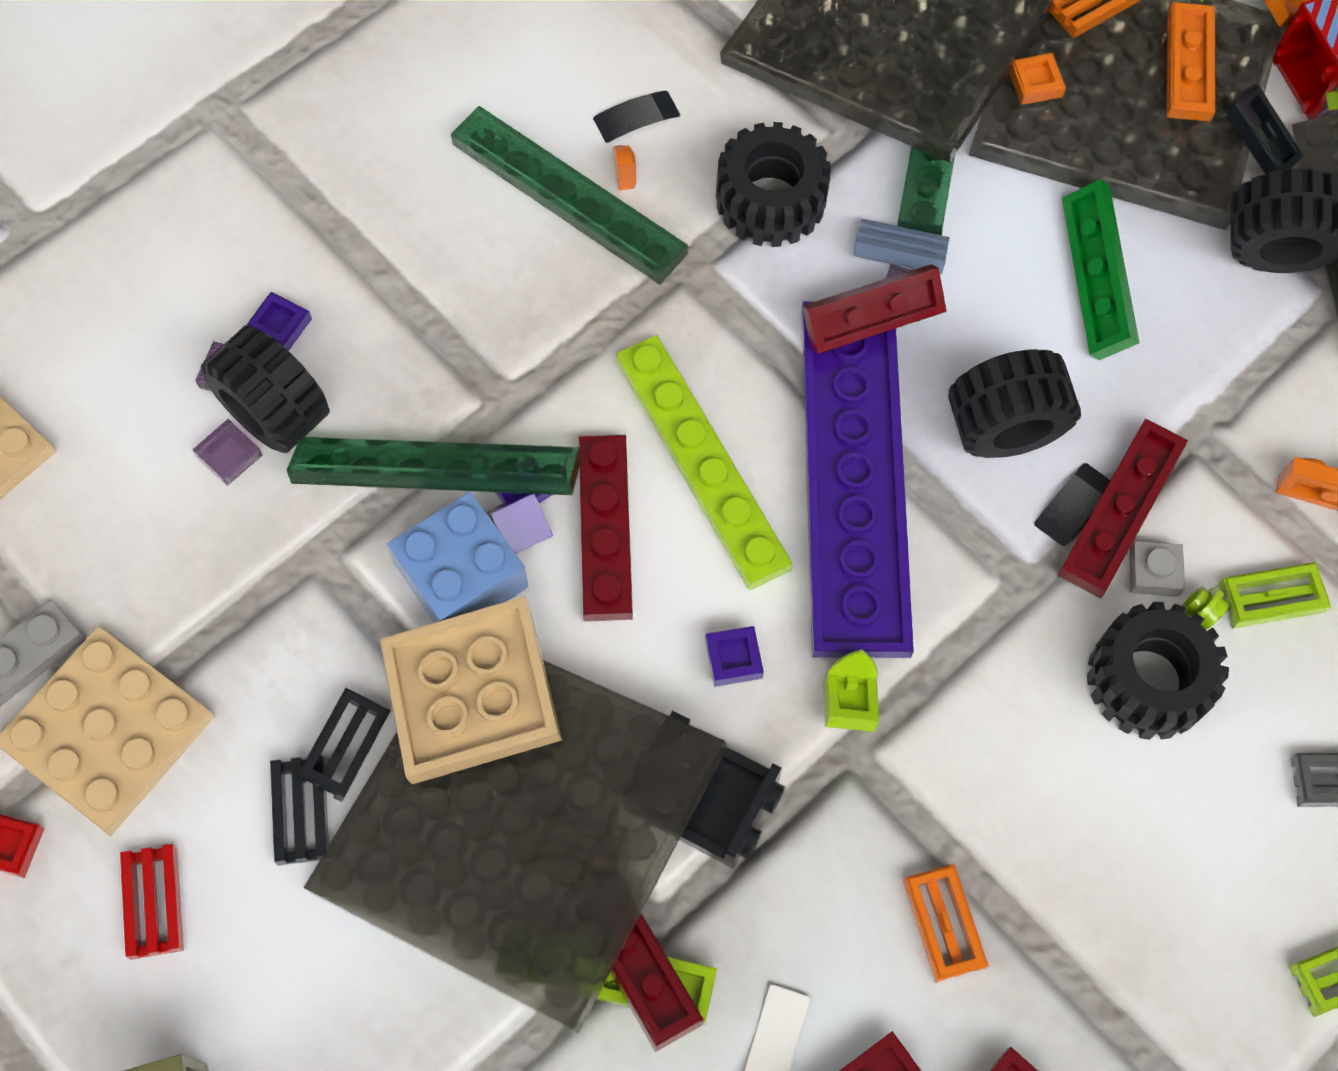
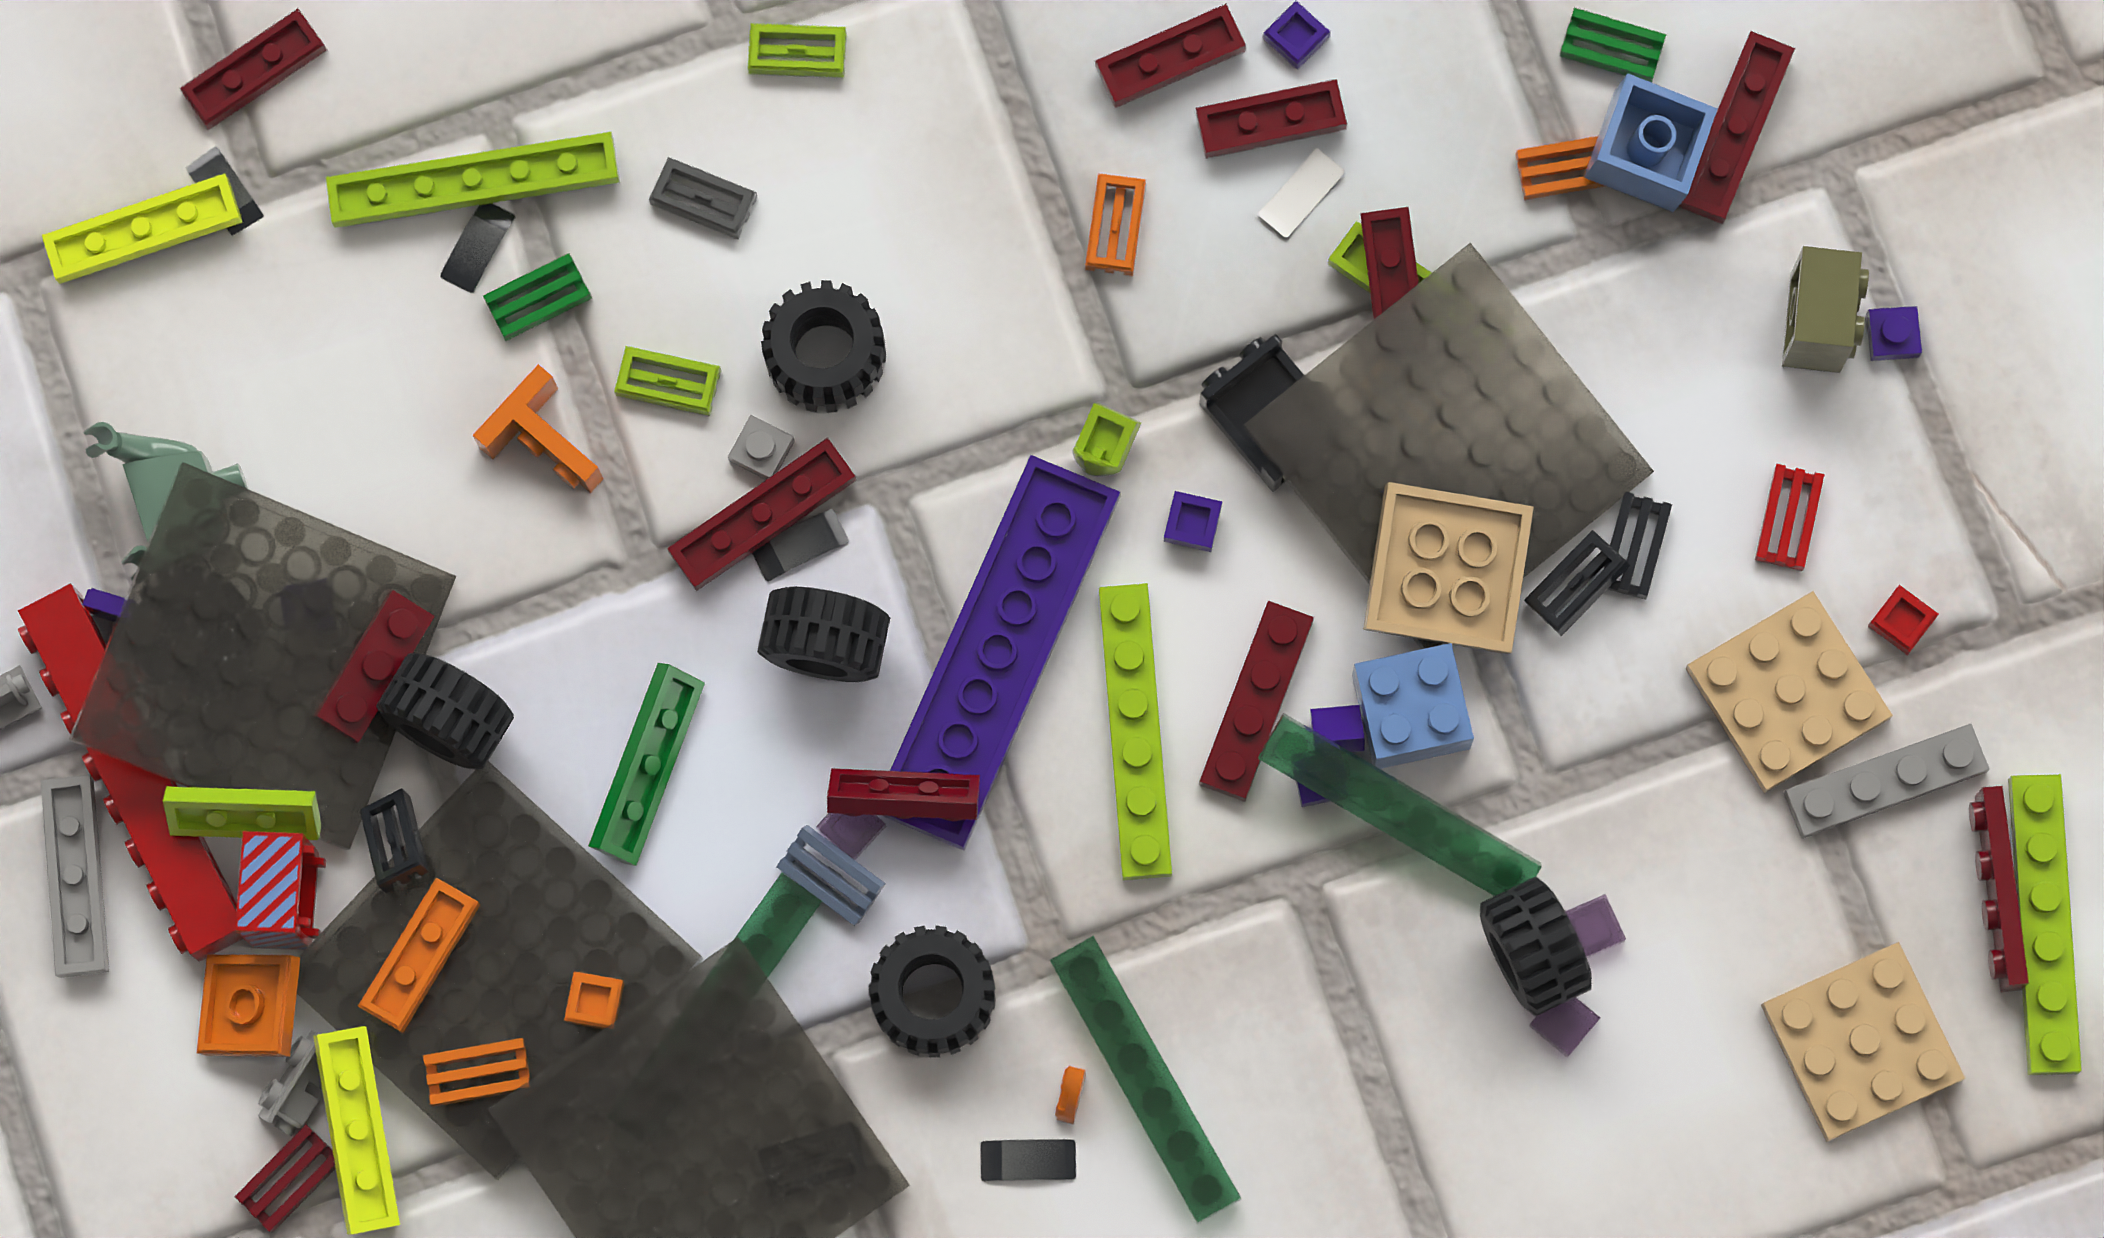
camera: 150 degrees left, 10 degrees up
dark purple tile [246,292,312,351] -> none
lime plate [1182,586,1229,630] -> none

